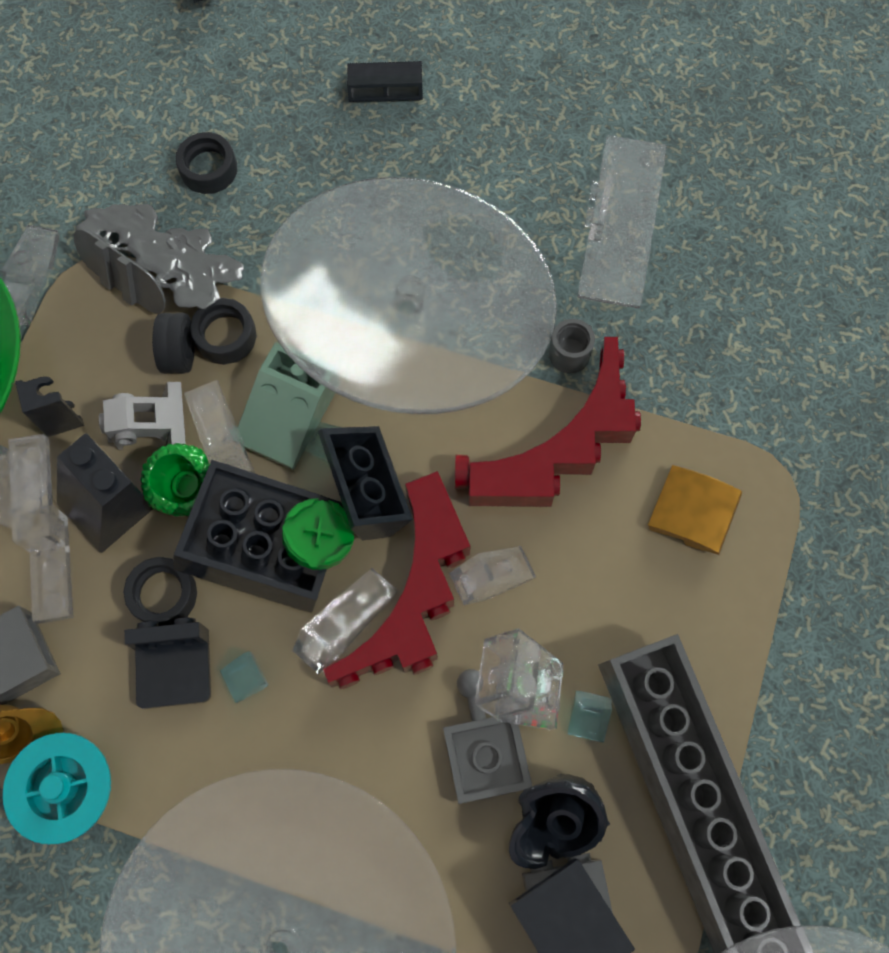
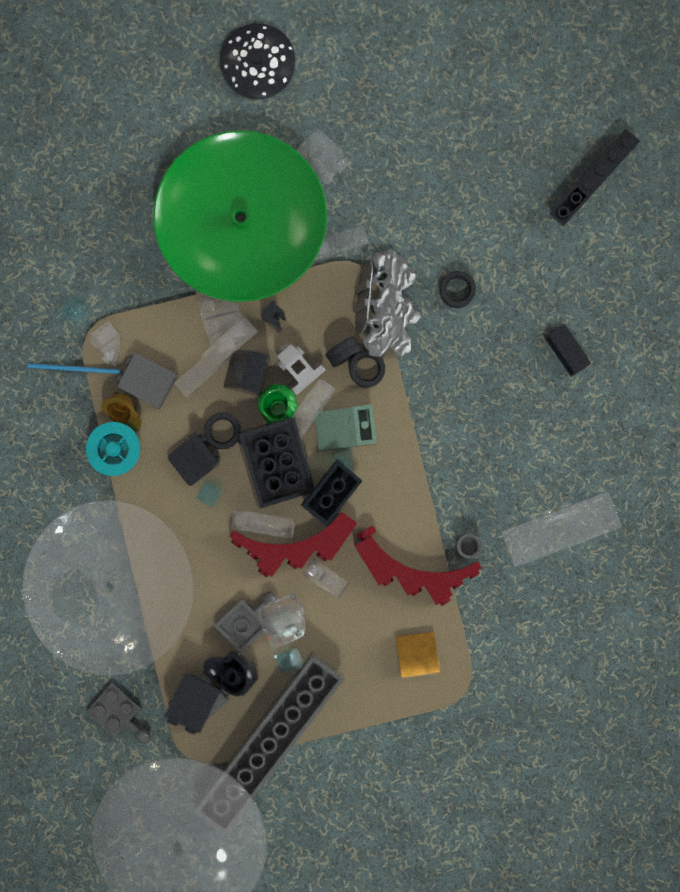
camera: 50 degrees right, 15 degrees up
clear dish [261,177,557,414] -> none
green tile [282,498,354,570] -> none

